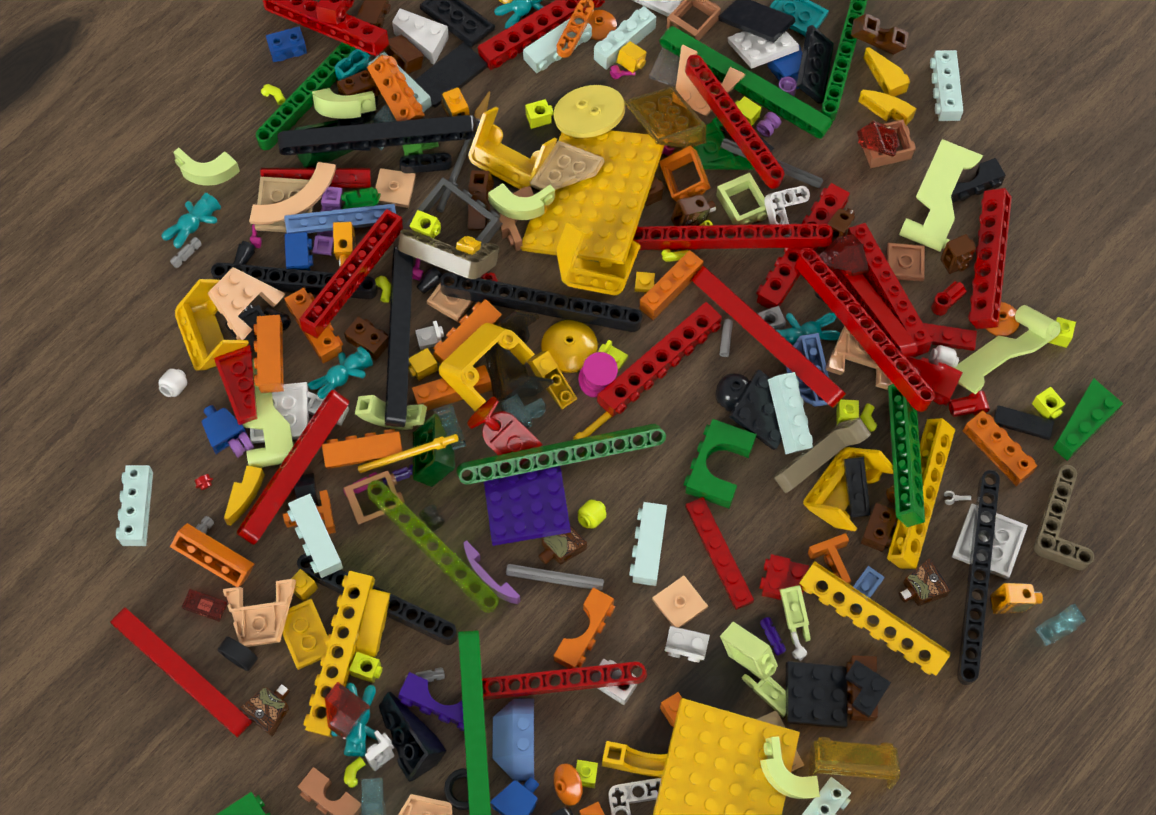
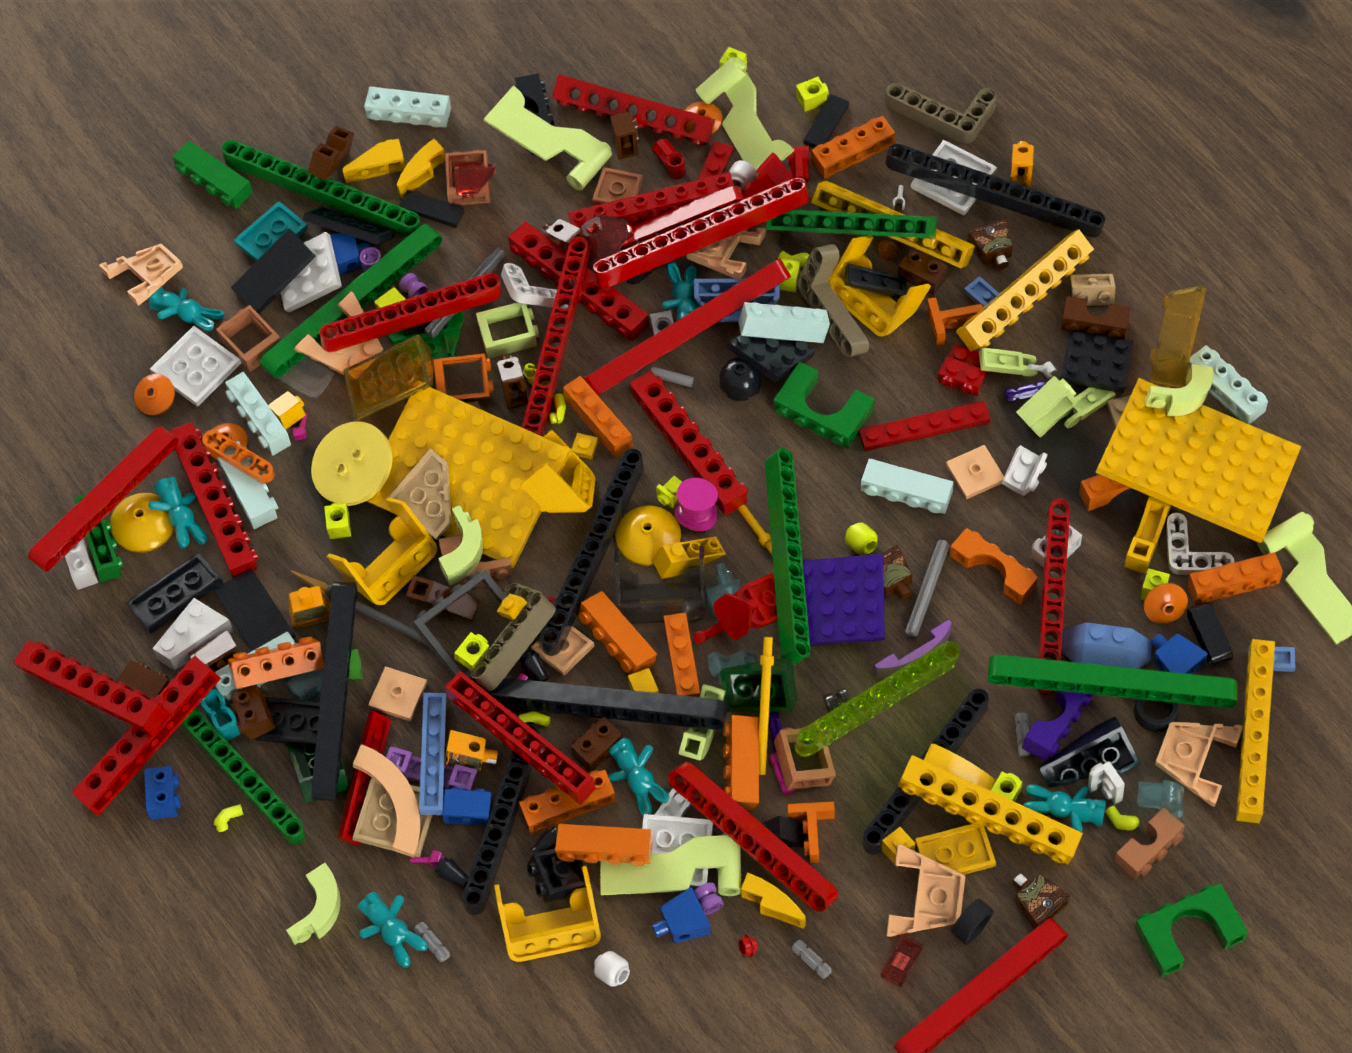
camera: 75 degrees left, 5 degrees down
light aqua brick [116,465,153,546] -> none
orange brick [170,523,255,588] -> none
light nougat wing [208,267,286,340] -> none
red wing [214,345,258,425] -> none
light aqua brick [287,494,343,578] -> none
yellowish green arch [312,88,376,119] -> none
clear red slope [325,682,370,740] -> none
green hinge [341,187,381,209] -> none
black beam [399,153,452,173] -> none
white bracket [415,321,444,350] -> none
yellow windscreen [439,323,535,411] -> none
black plate [845,660,891,718] -> none
clear light blue brick [1035,604,1086,646] -> none
green wedge [1053,378,1123,461] -> none
none -> black tile [399,190,465,228]
none -> tan bracket [1070,274,1116,306]

